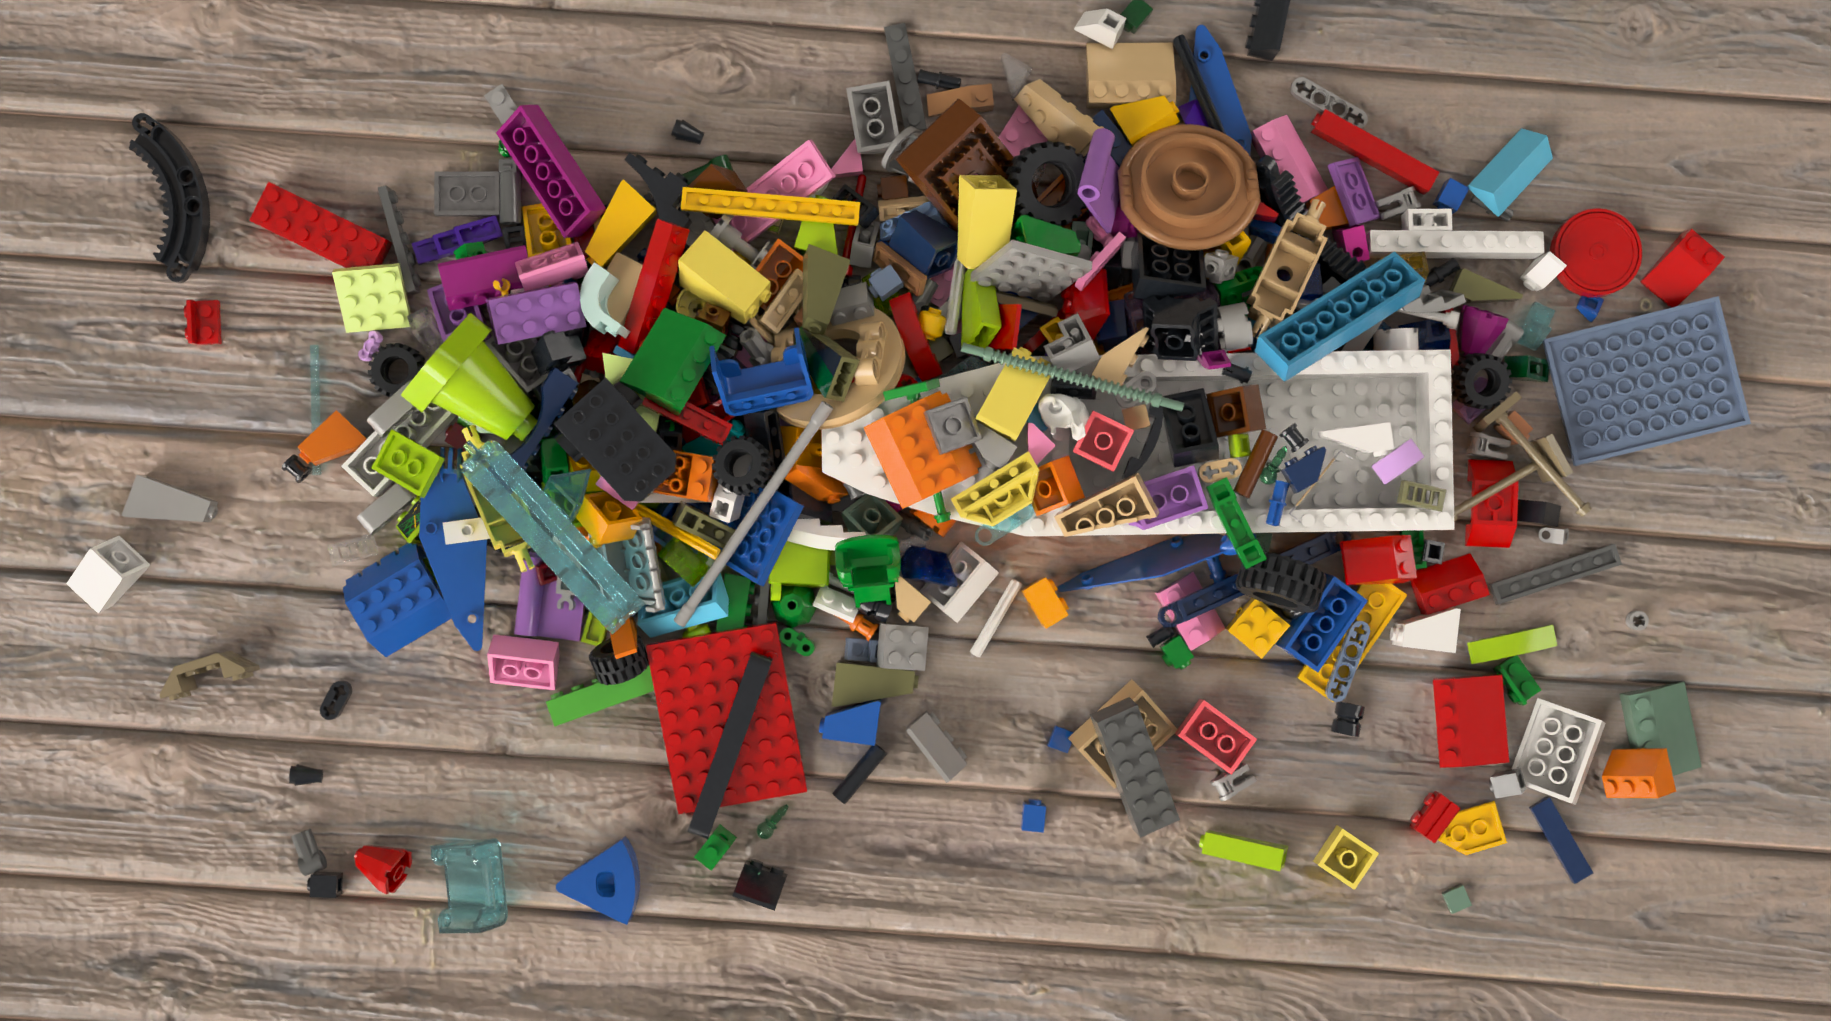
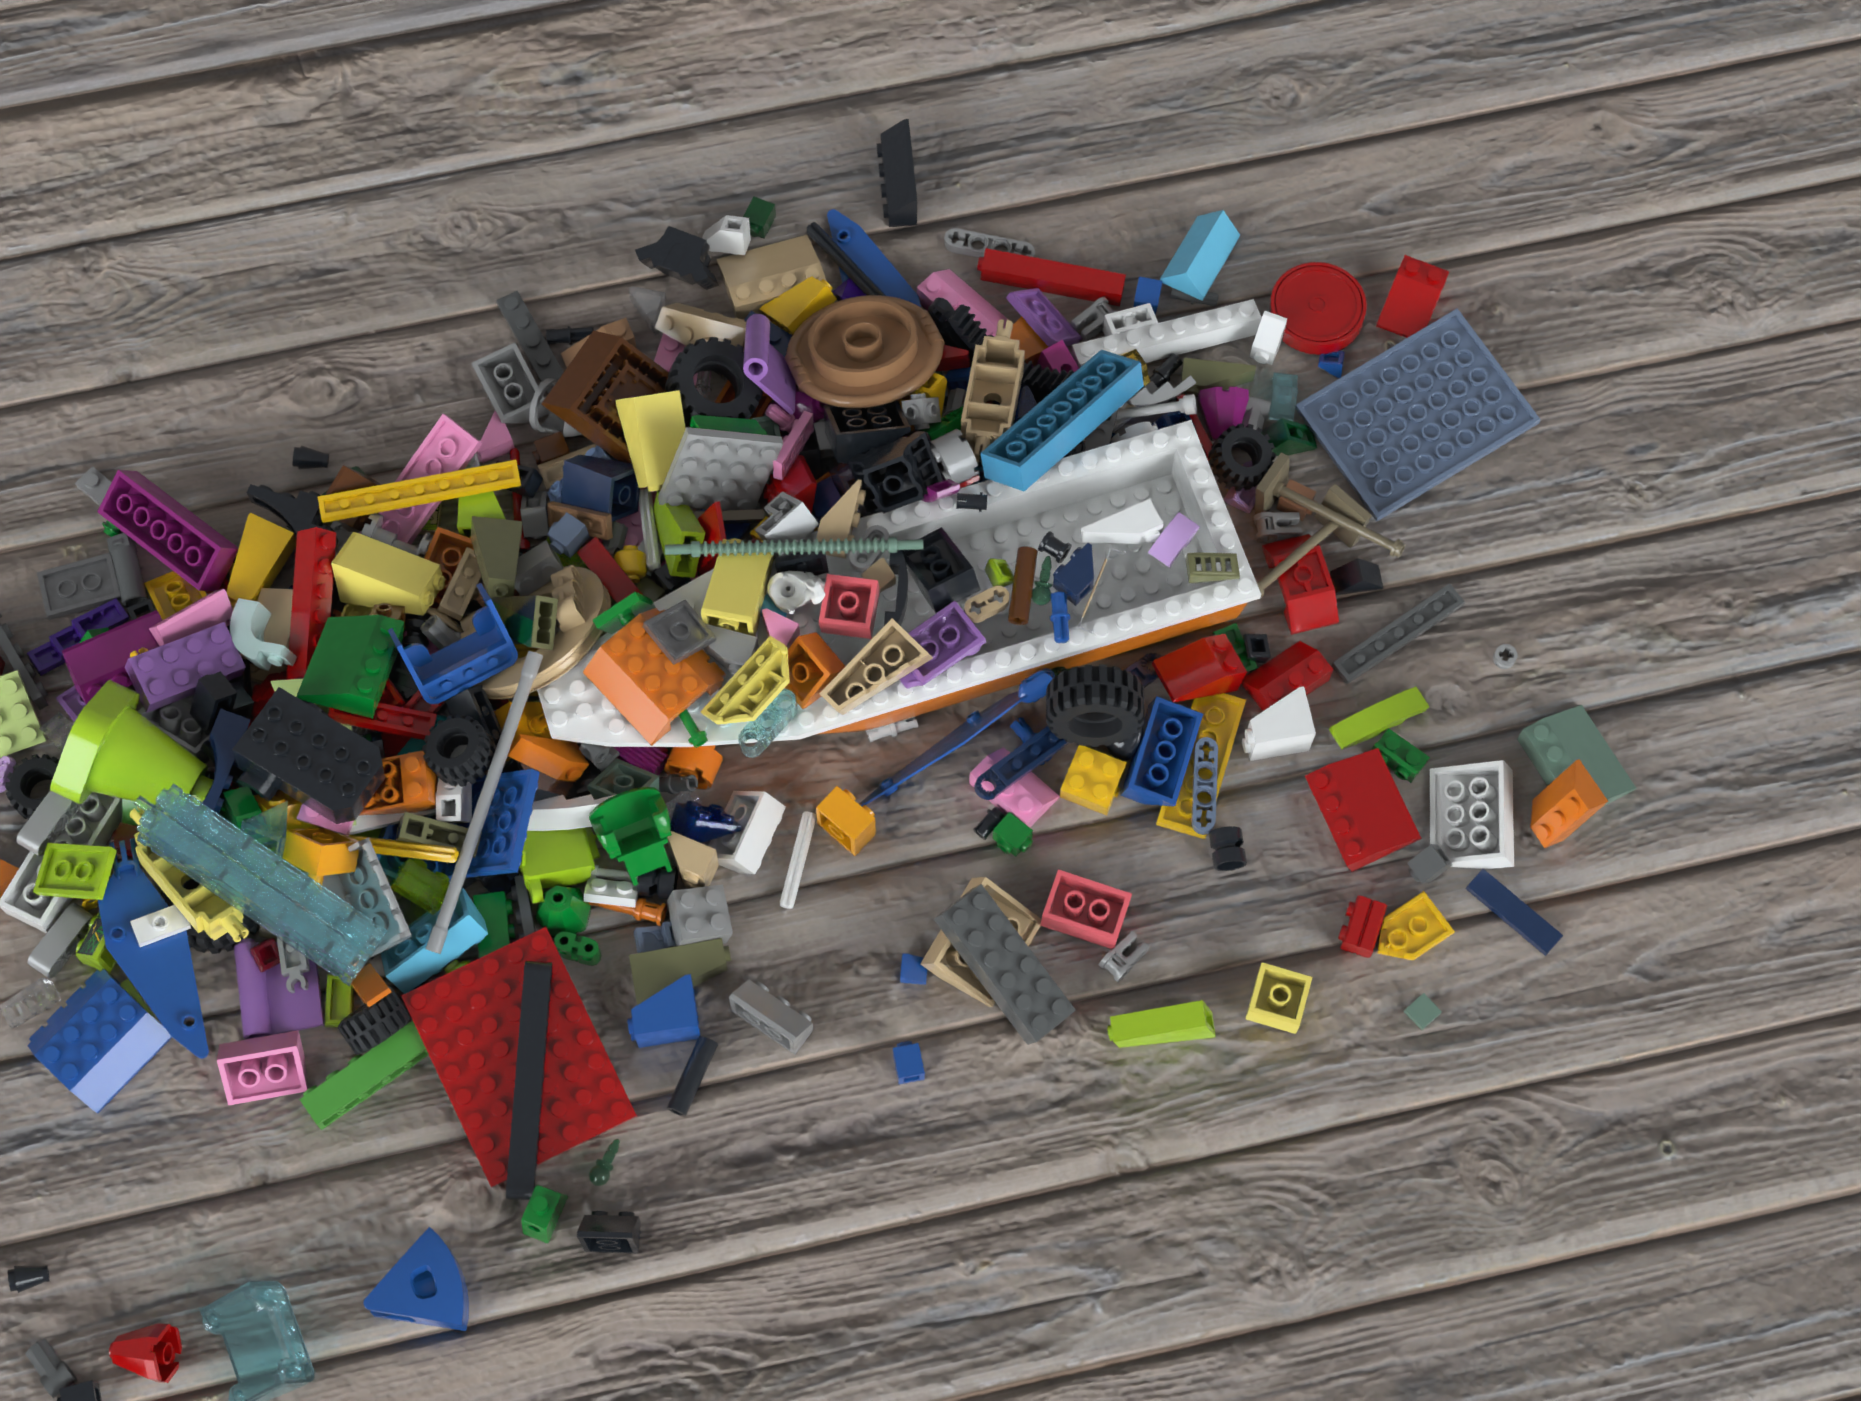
camera: 15 degrees left, 20 degrees down
black beam [320,680,352,720] -> none
reddish brown slope [1206,384,1266,438] -> none
green slope [1206,477,1267,569] -> none
light grey piece [1538,527,1569,545] -> none
none -> black slope [635,226,719,290]

